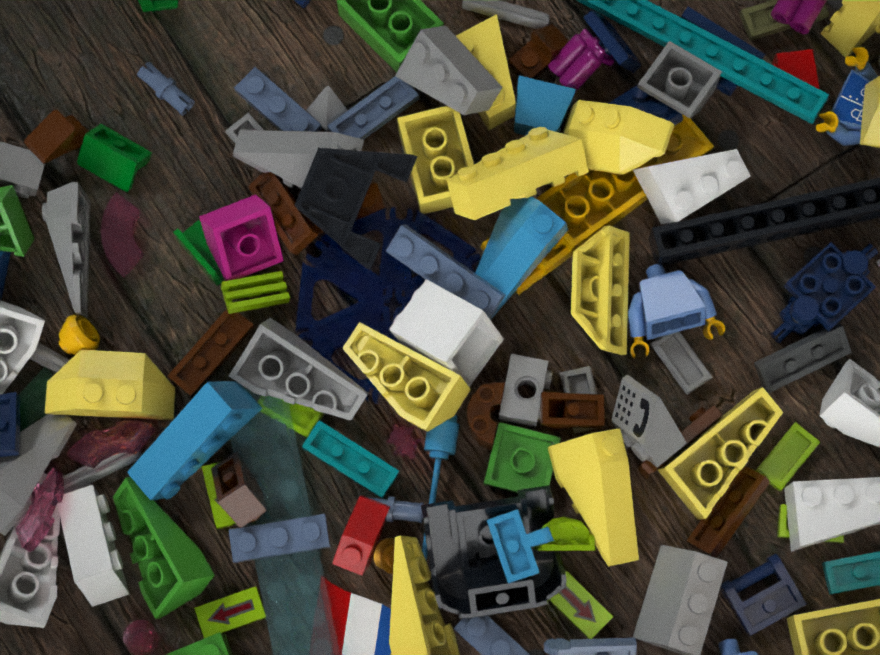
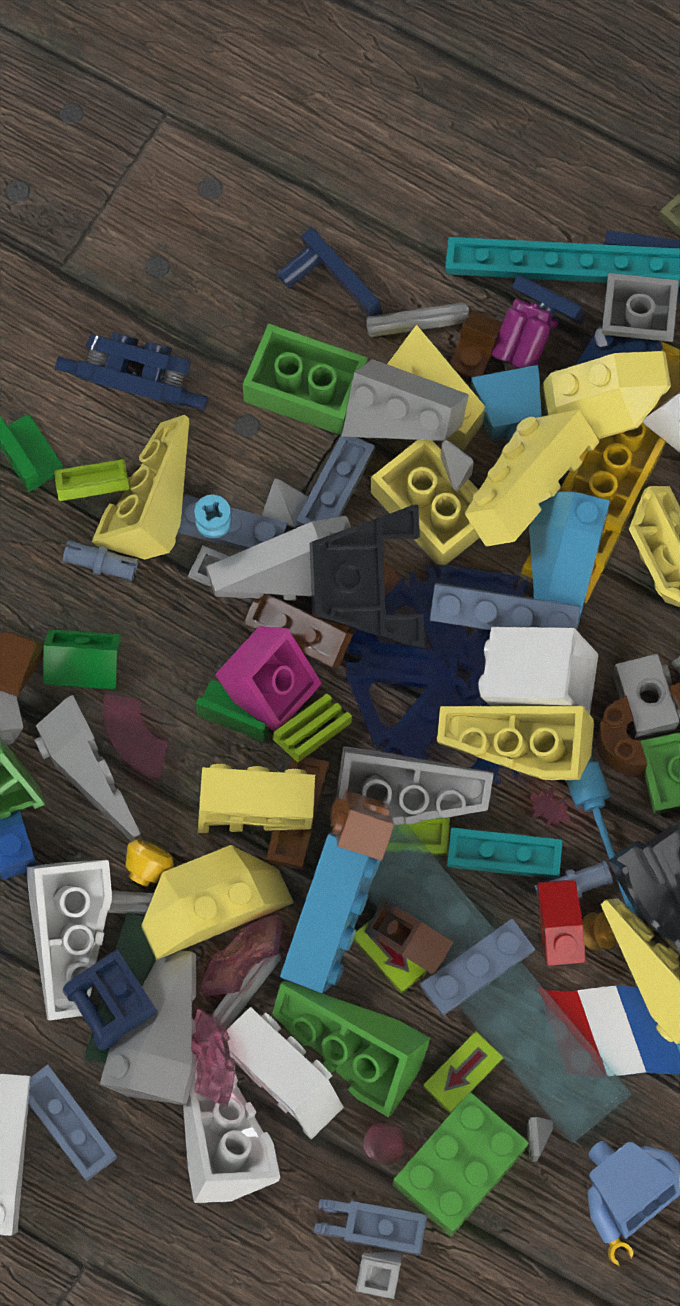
camera: 30 degrees left, 5 degrees down
none -> lime tile [54,459,130,501]
none -> light yellow wedge [92,415,189,560]
none -> medium azure wheel [194,494,231,539]
none -> light yellow wedge [198,764,315,833]
none -> dark orange arch [329,790,394,861]
none -> light grey slope [441,440,474,491]

